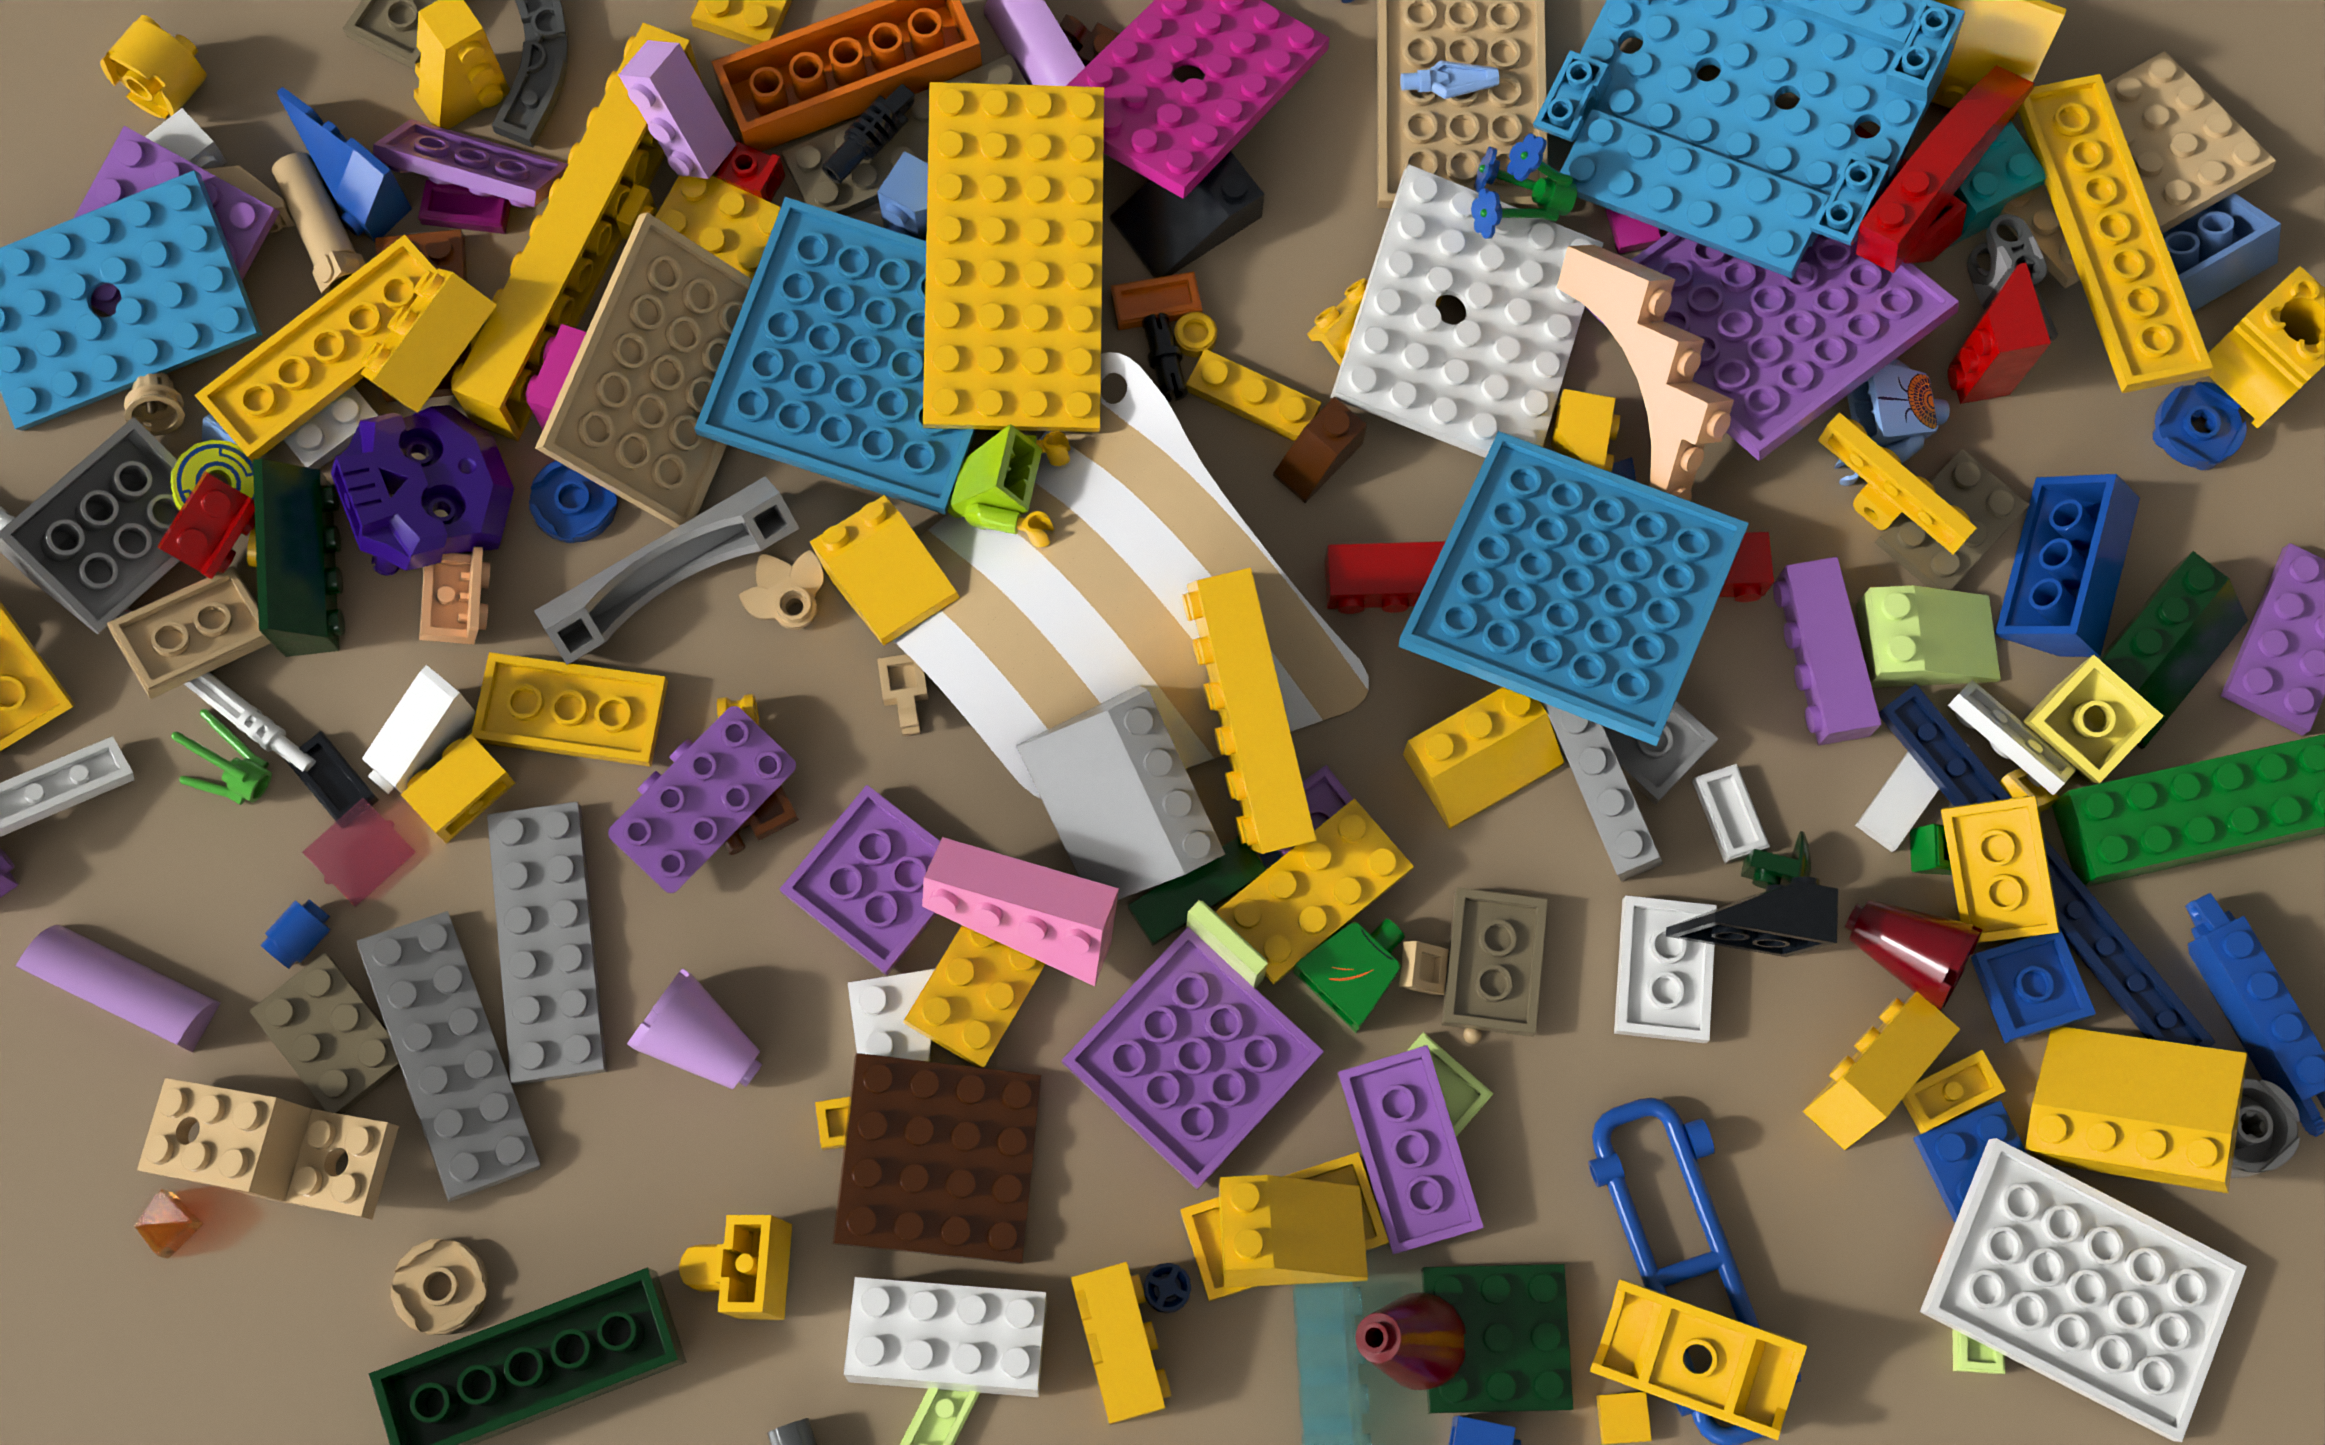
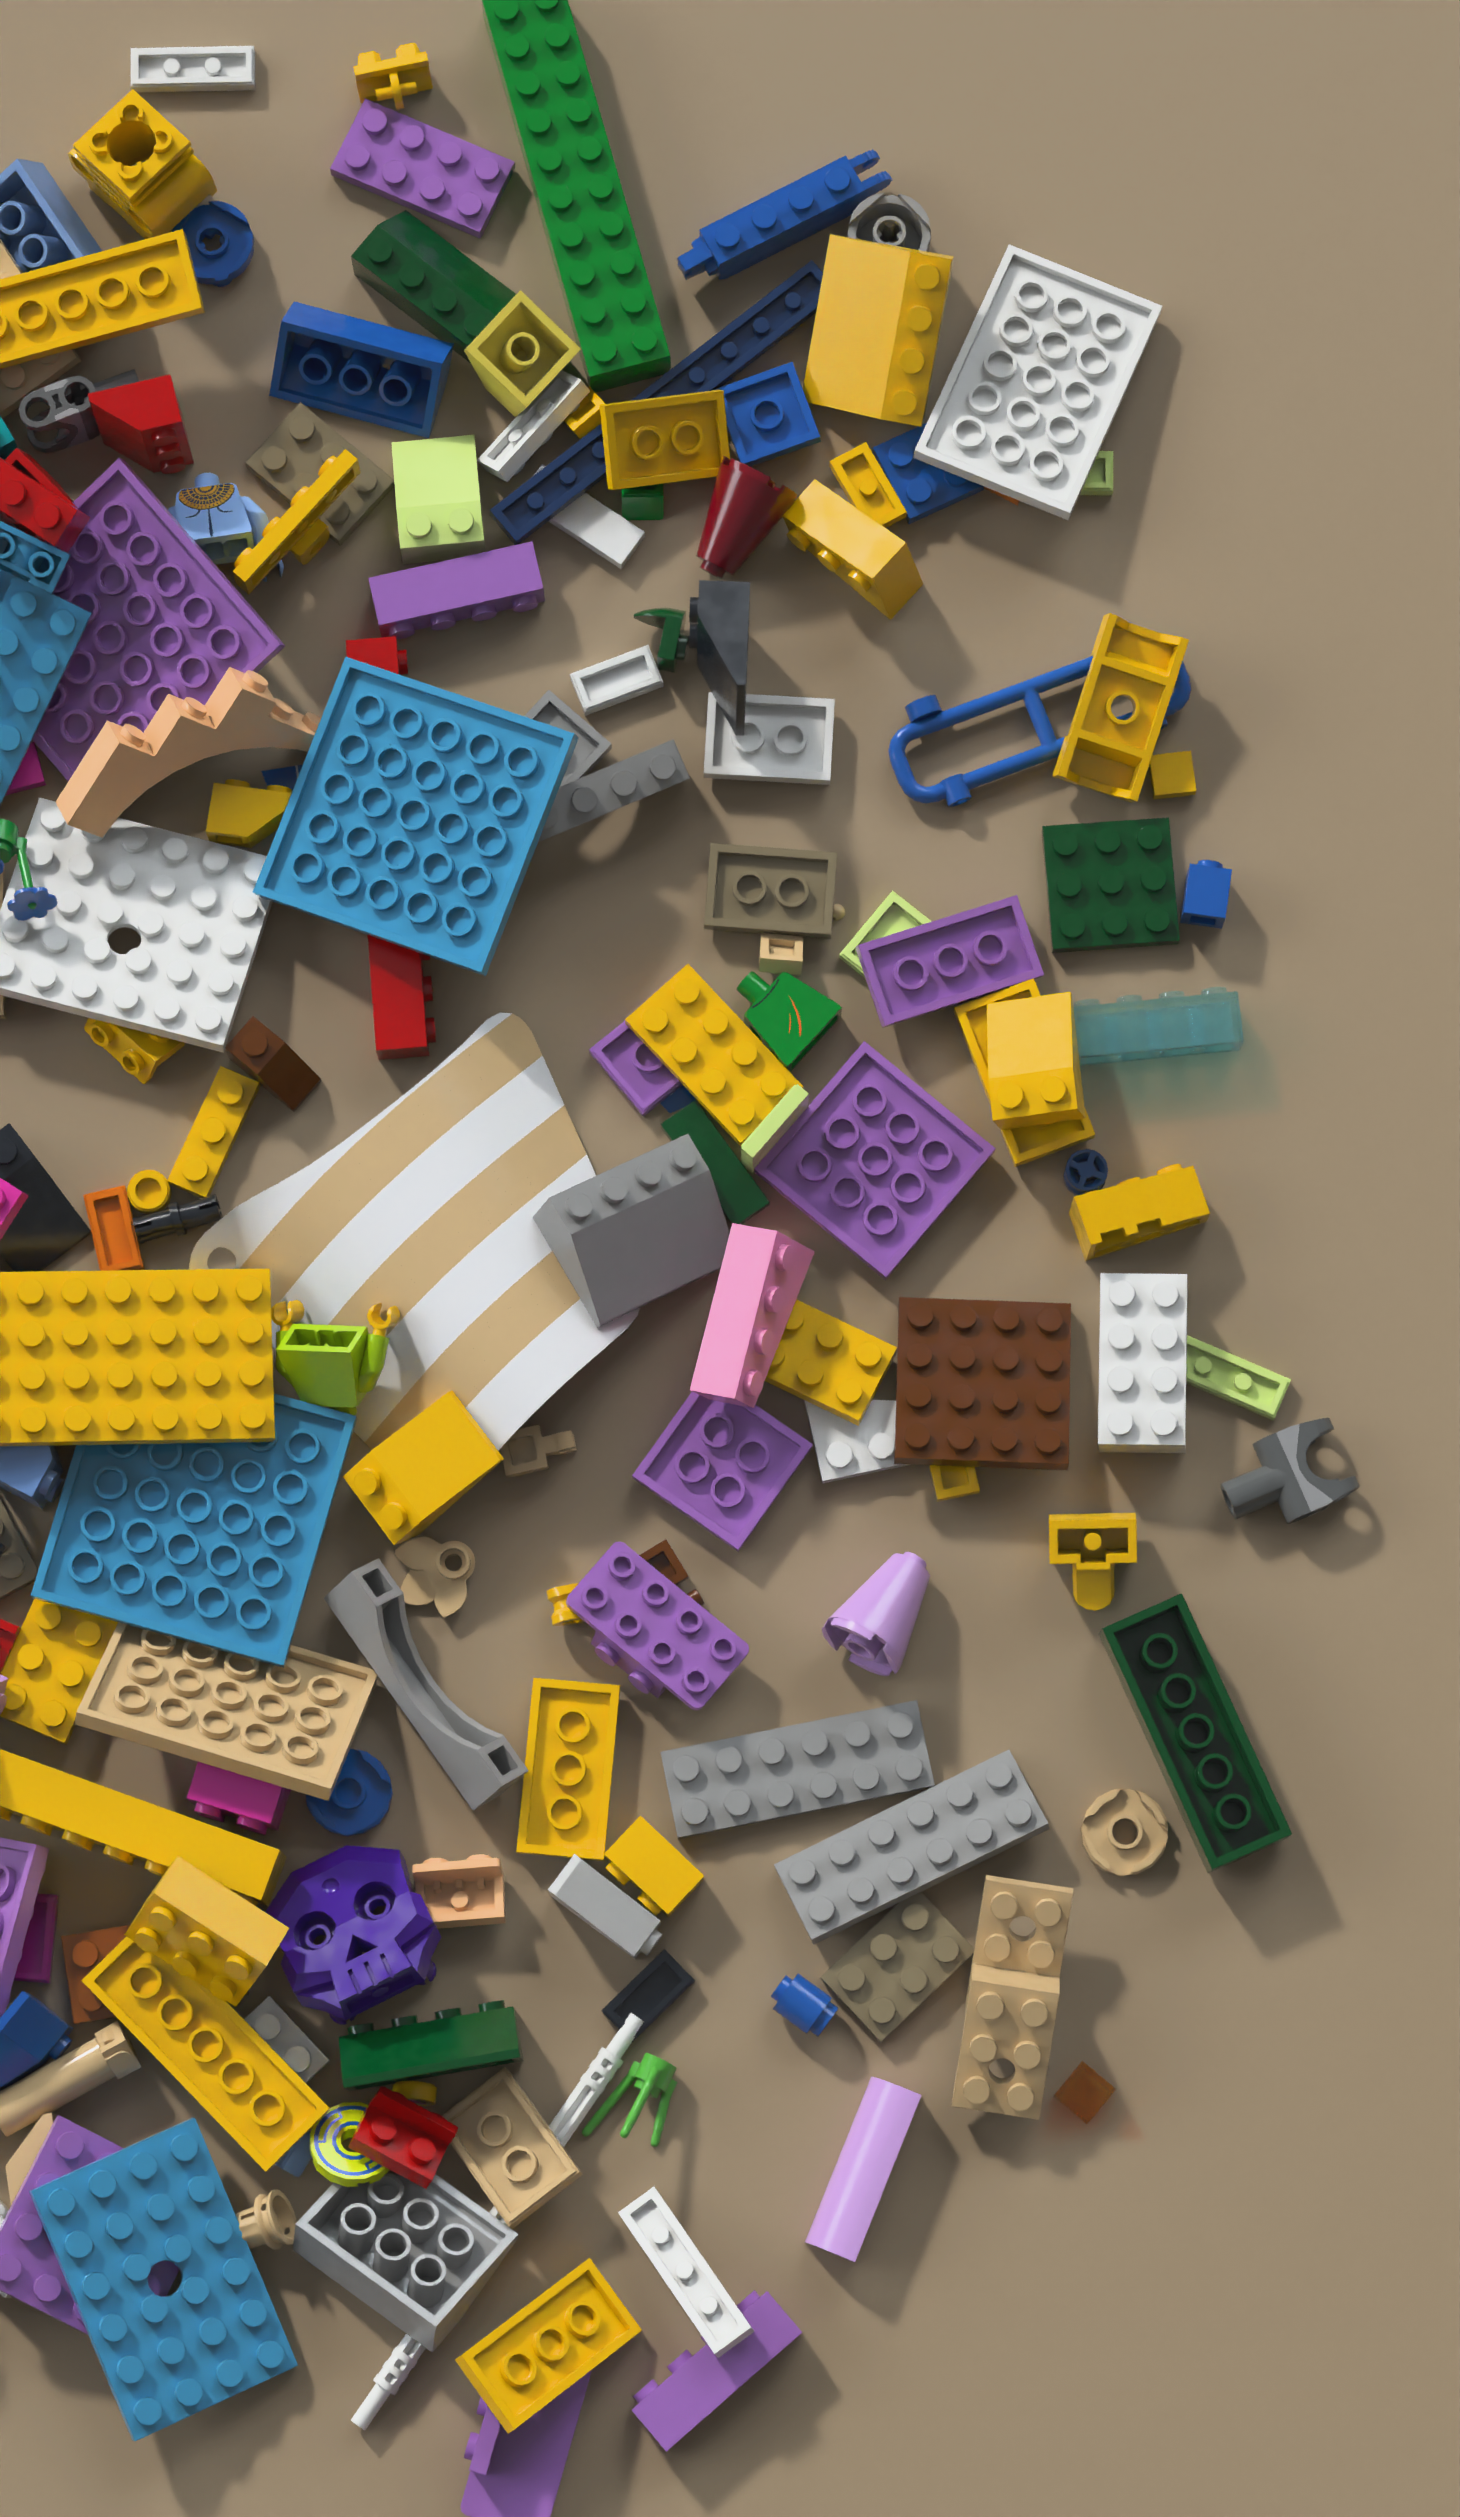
camera: 90 degrees left, 5 degrees up
clear pink piece [302,798,416,907] -> none
yellow plate [615,183,657,240] -> none
yellow brick [1182,567,1316,854] -> none
dark red cone [1356,1292,1466,1390] -> none
yellow slope [1403,687,1564,830] -> none

